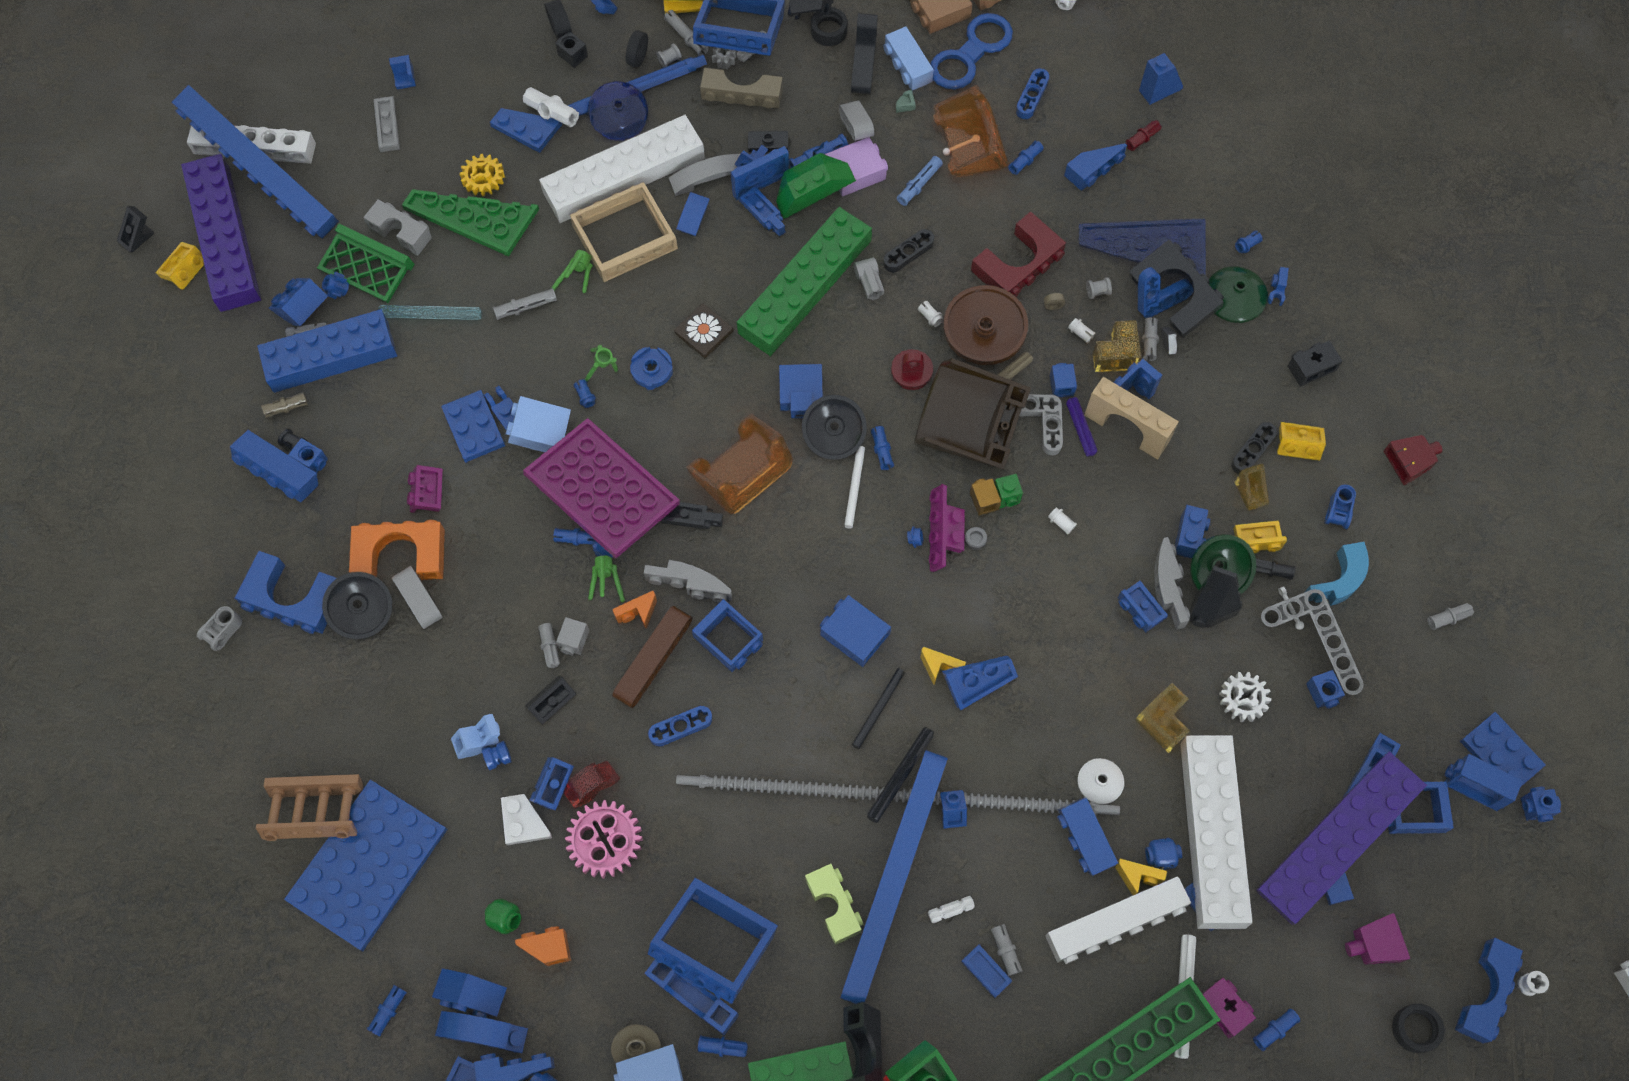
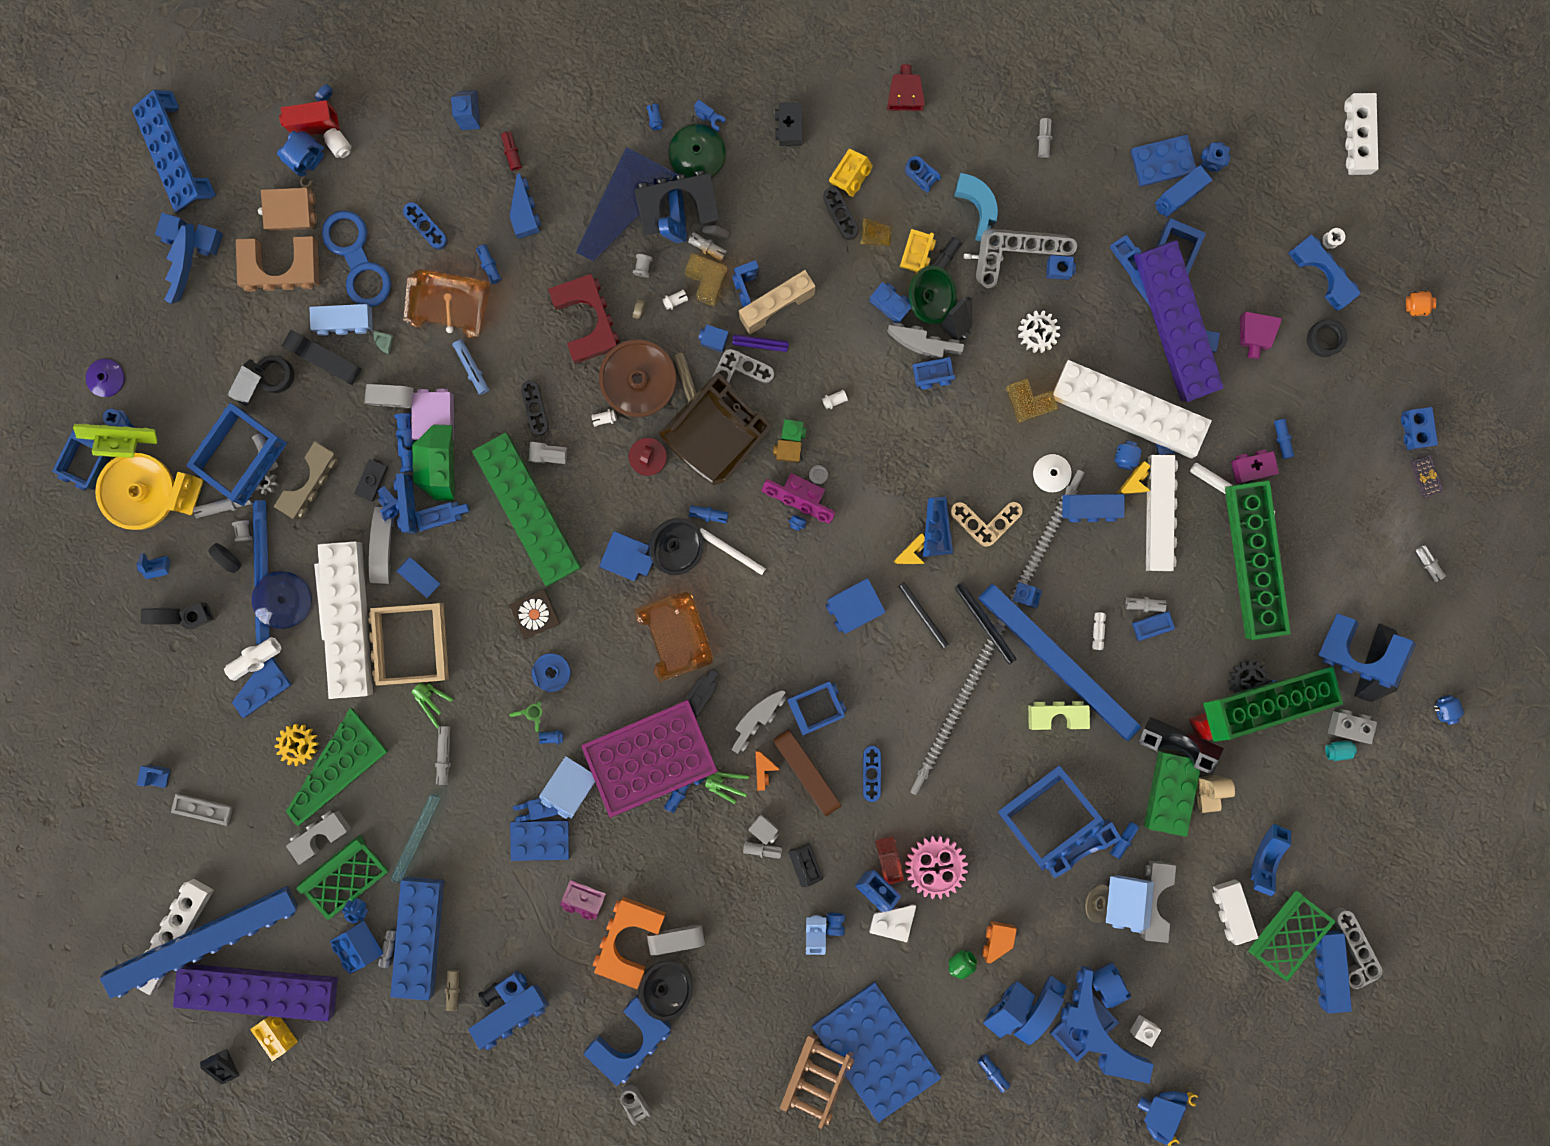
camera: 65 degrees left, 20 degrees up
none -> tan beam [950,502,1023,547]

